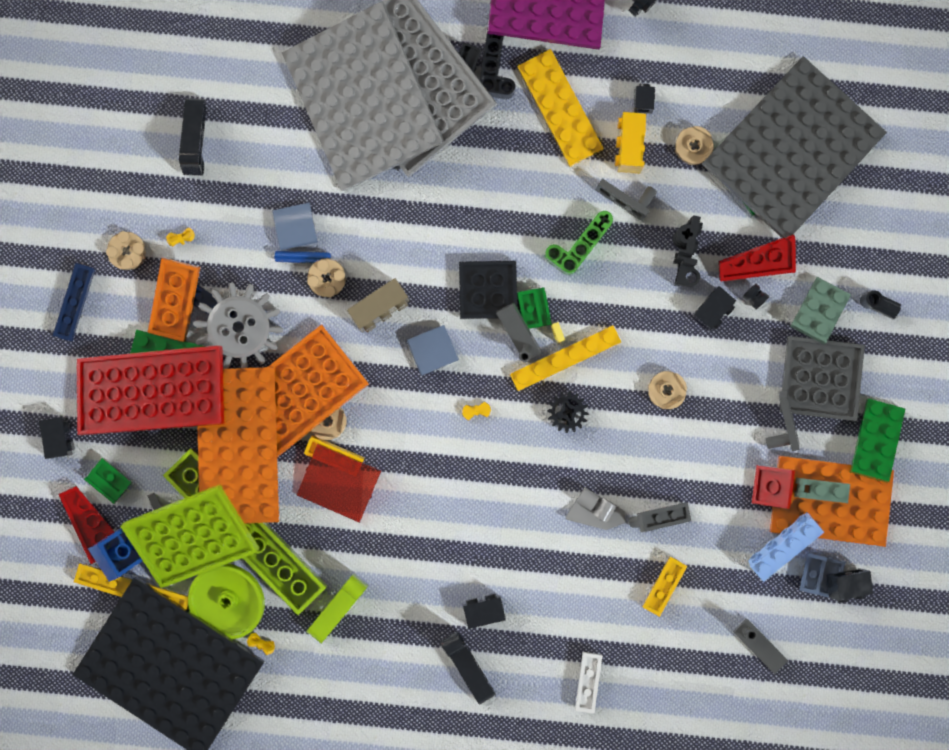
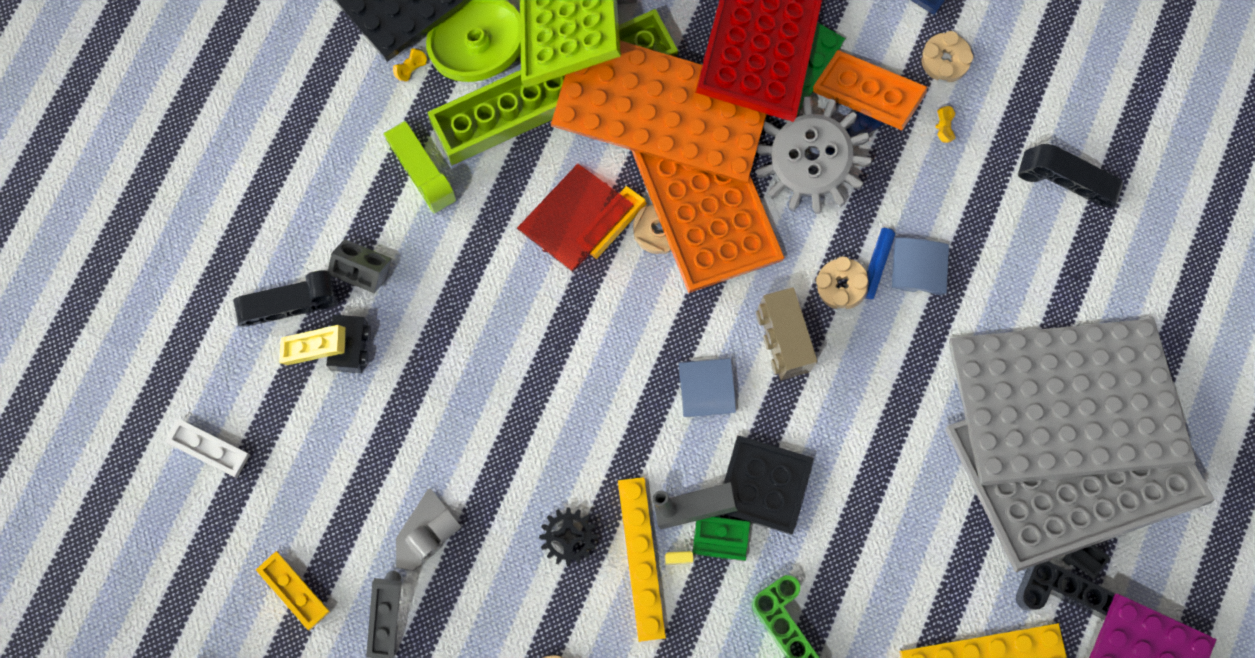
camera: 105 degrees right, 10 degrees down
yellow piece [462,402,491,421] -> none
none -> light yellow plate [280,325,346,365]
none -> dark grey brick [328,239,392,294]

